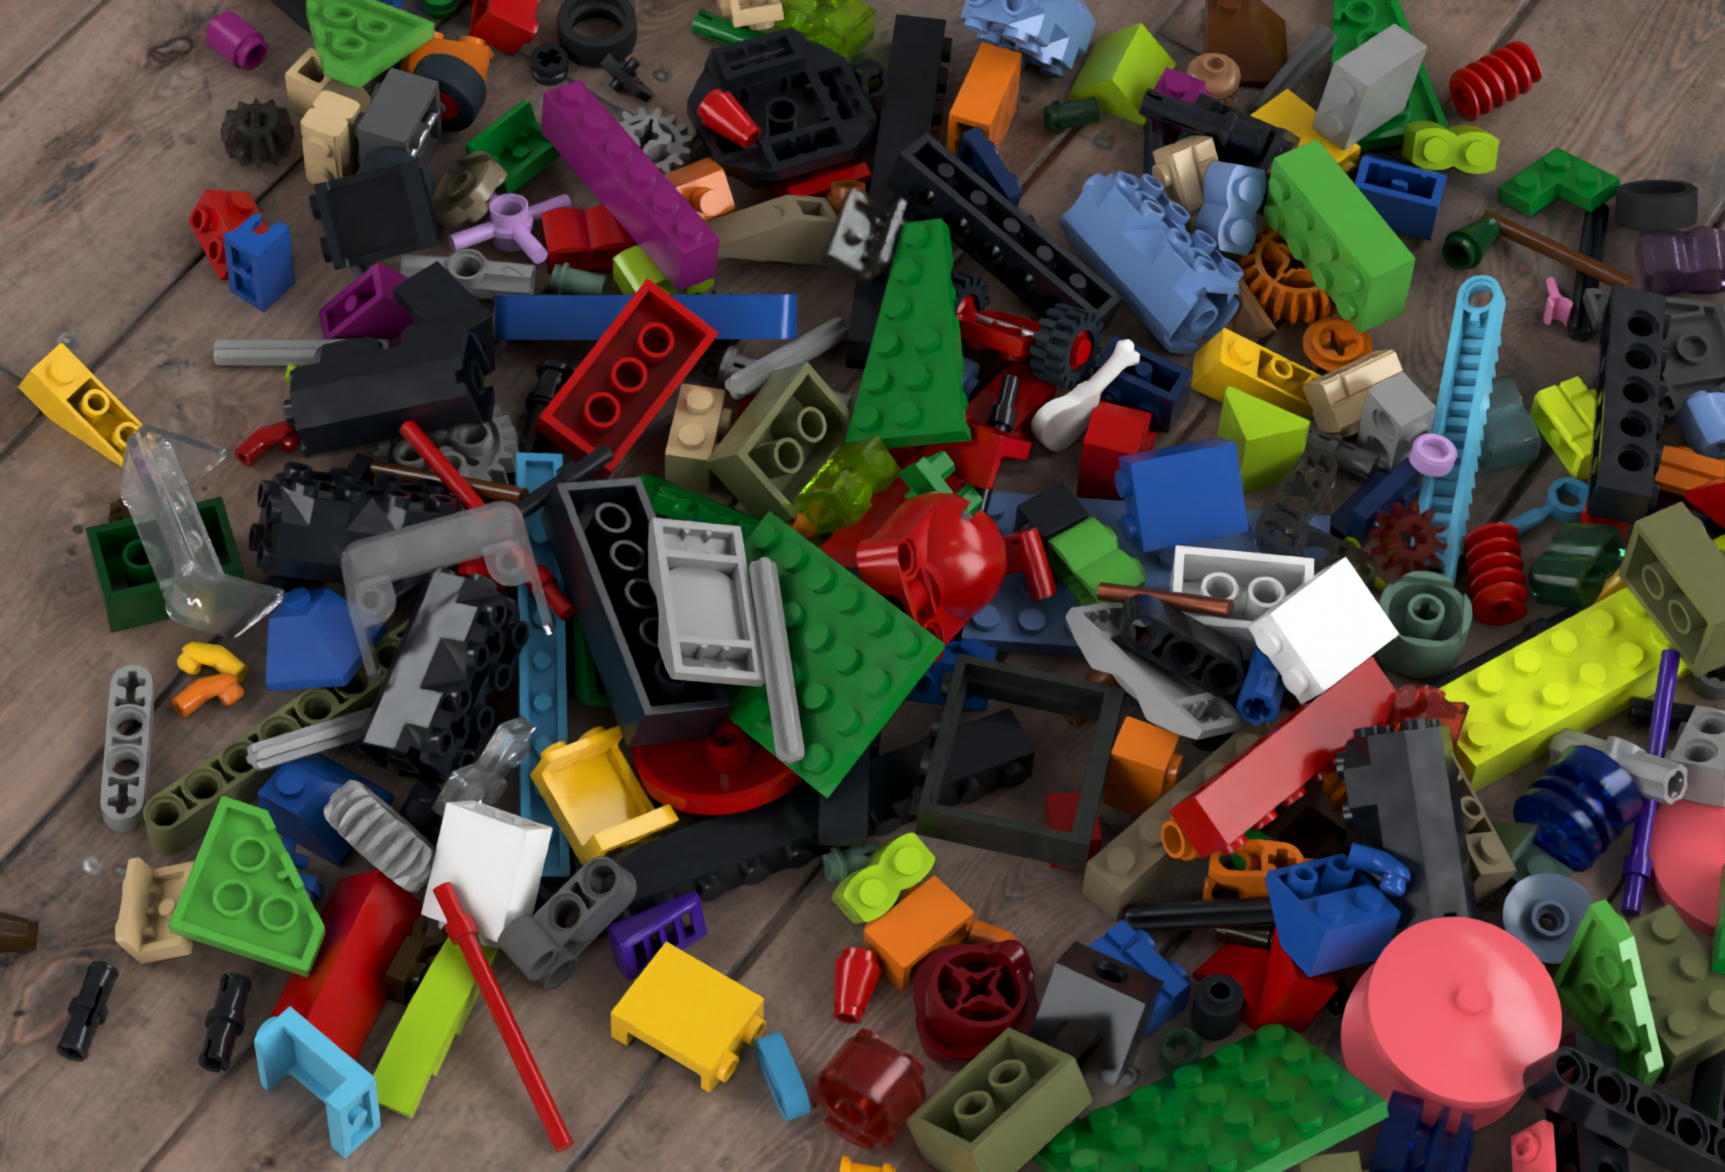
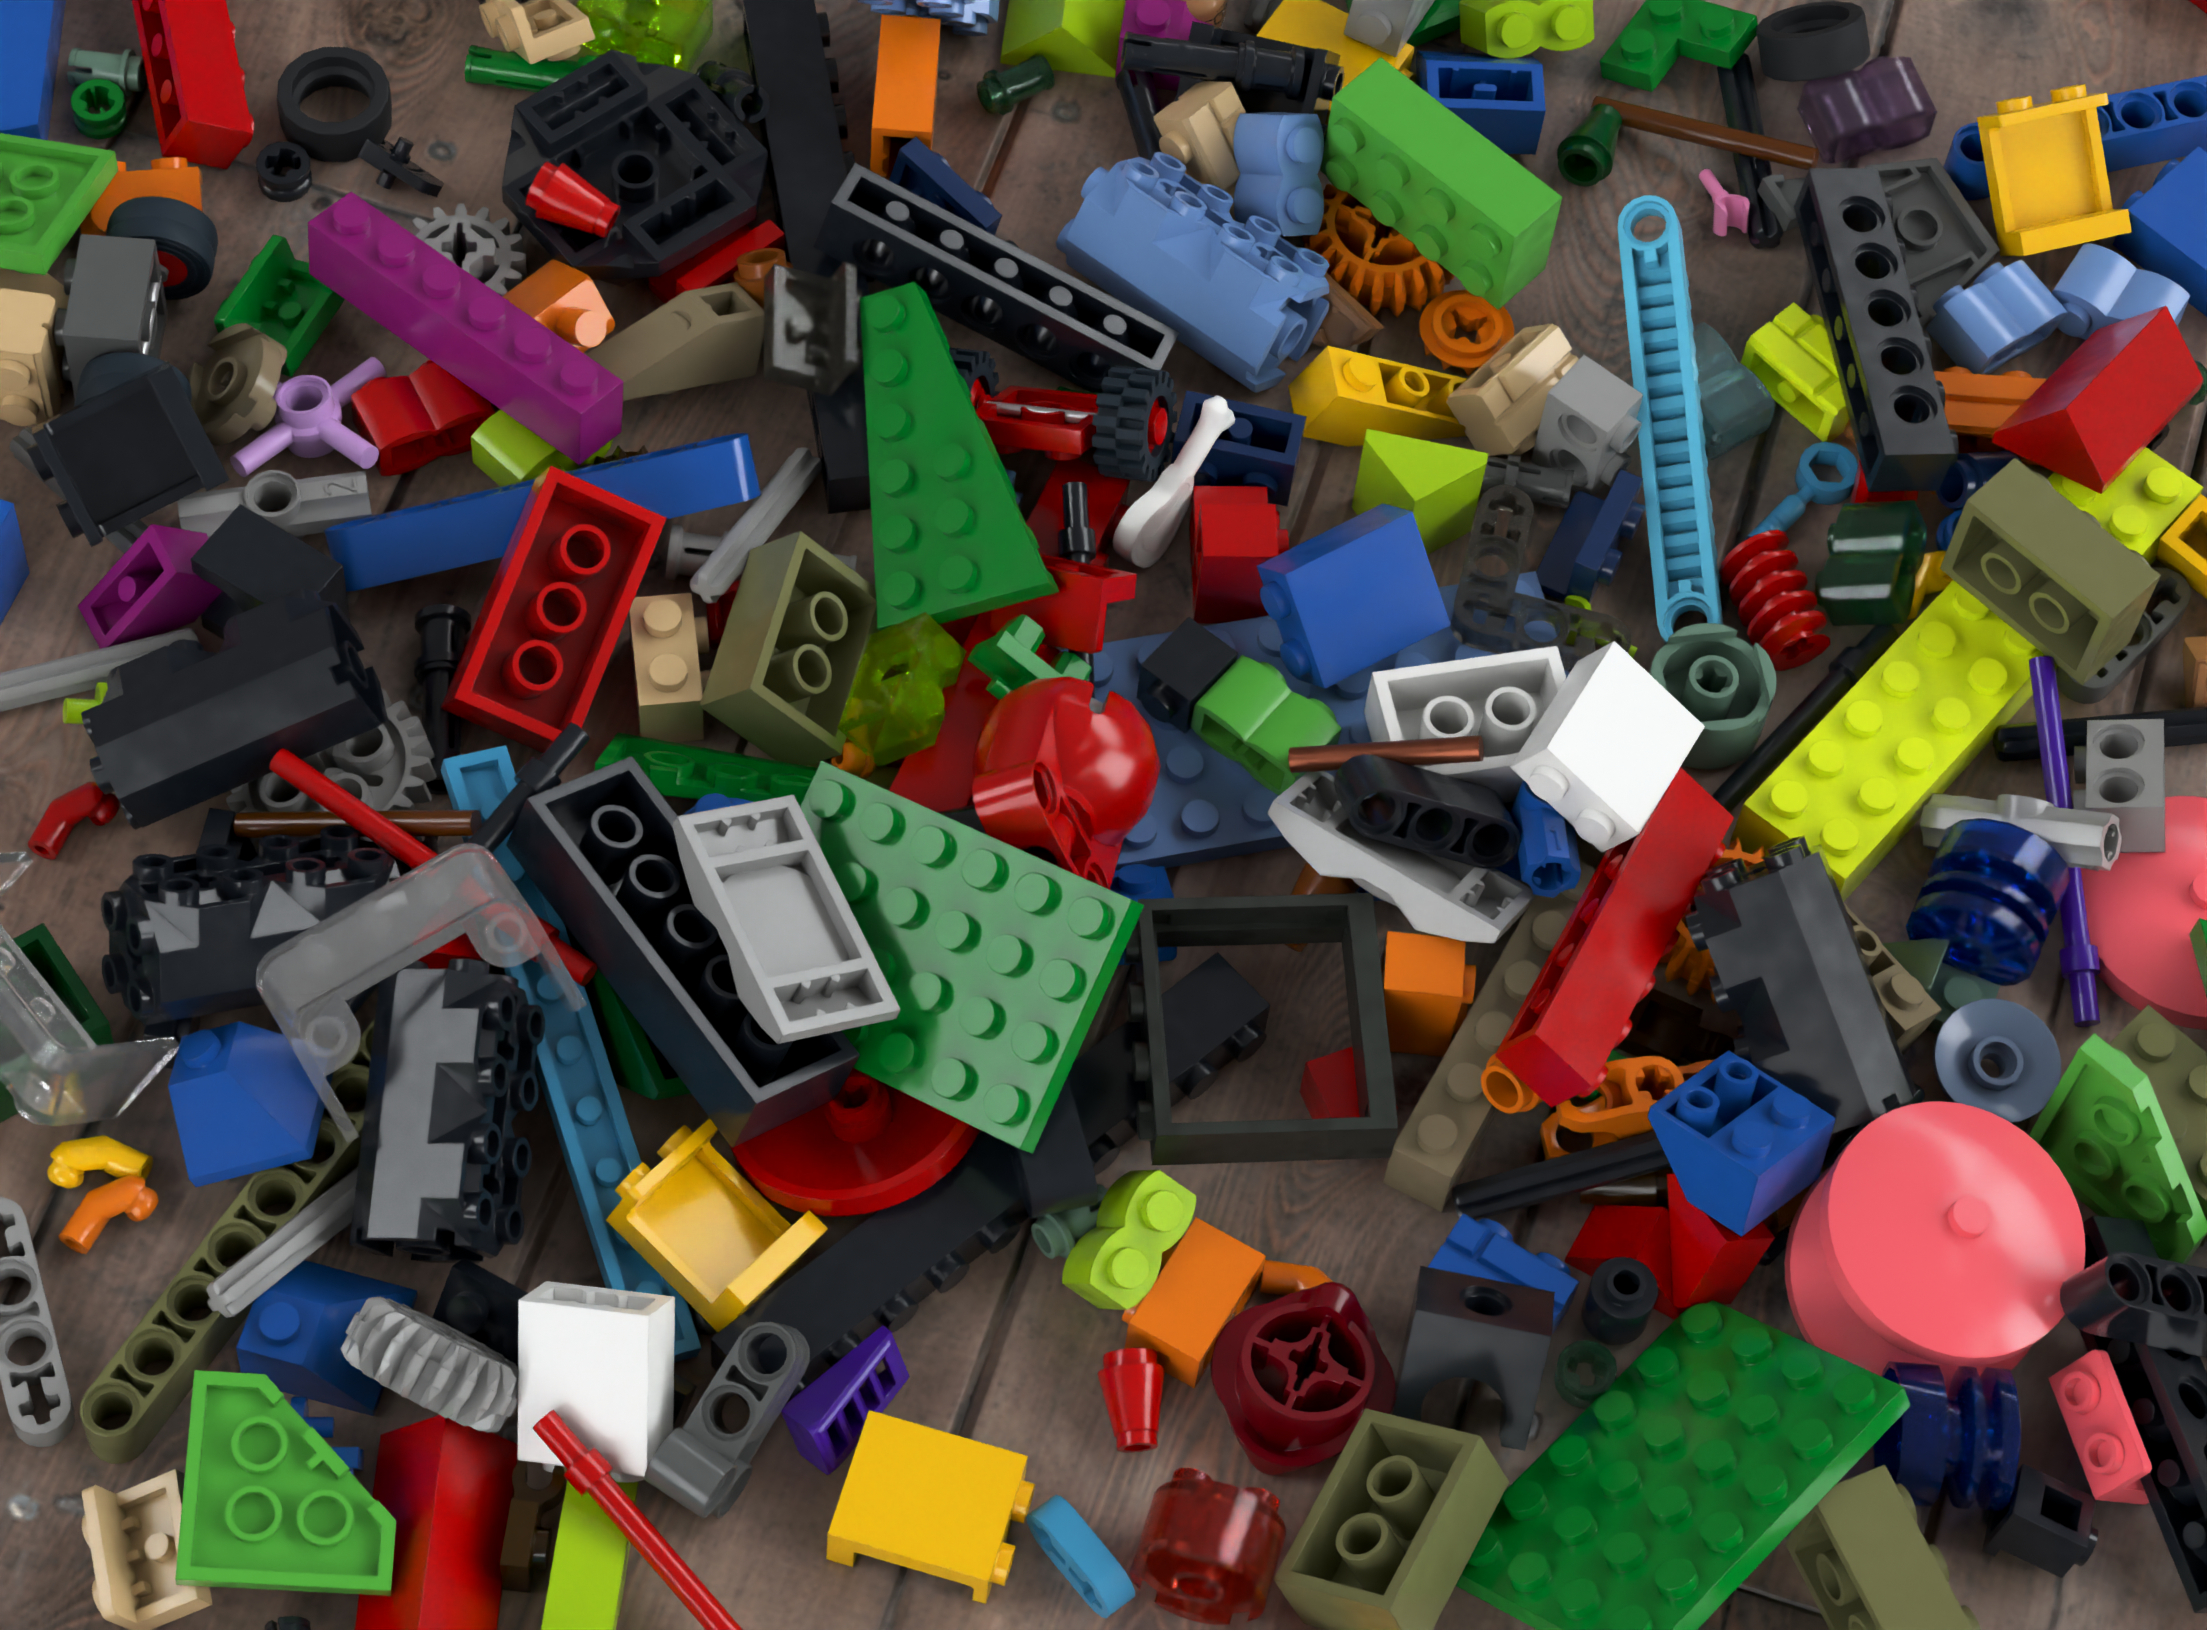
camera: 20 degrees left, 5 degrees up
clear plate [431,716,537,817] -> none
sand green pin [549,262,607,295] -> none
light grey axle [749,557,805,764] -> none
red piece [999,527,1058,601] -> none
blue arm [1346,843,1411,897] -> none
clear red gear [1368,501,1447,579] -> none
clear red brick [1386,684,1470,749] -> none
lavender tile [1409,433,1457,477] -> none

